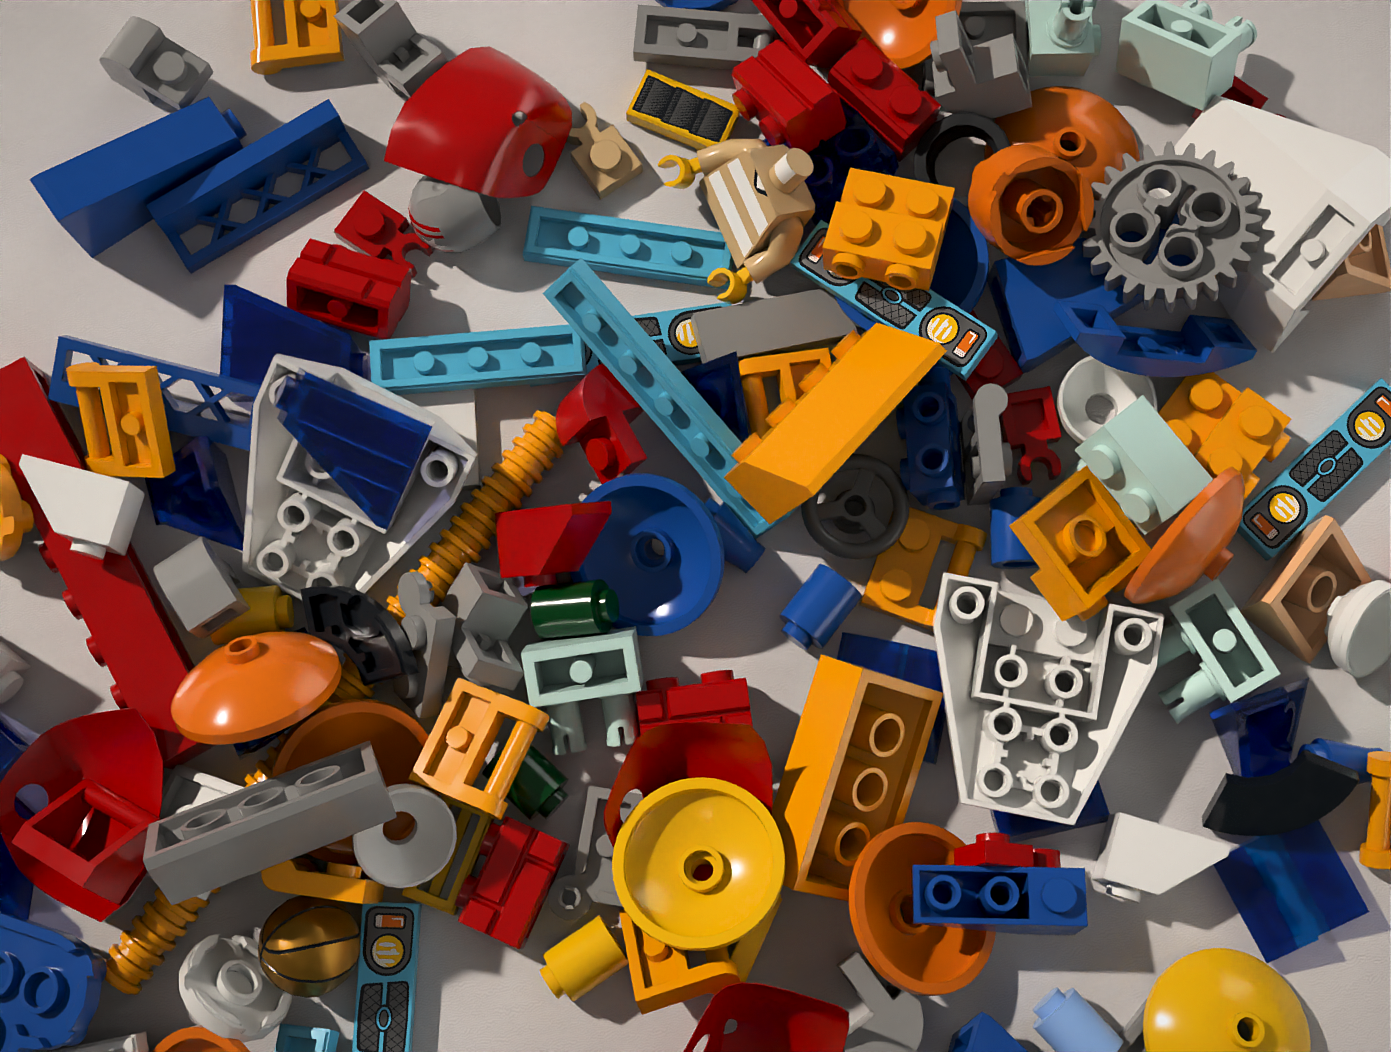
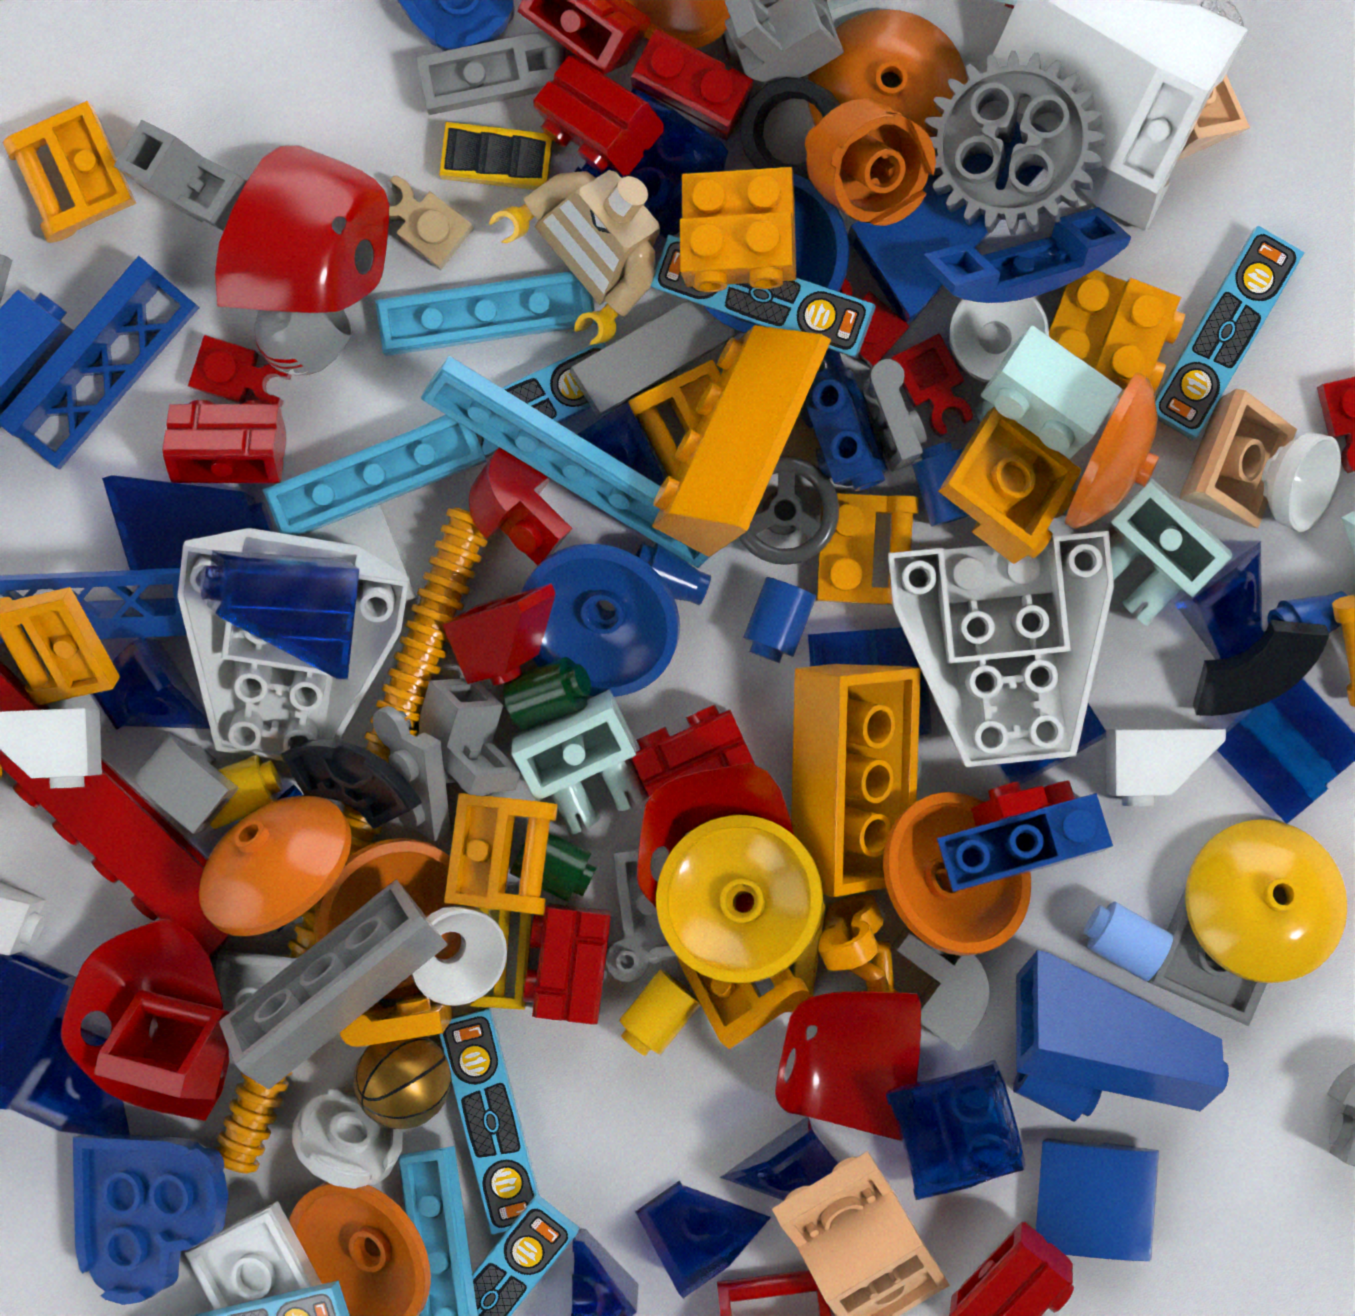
camera: 20 degrees left, 10 degrees up
none -> light orange piece [818,894,898,992]

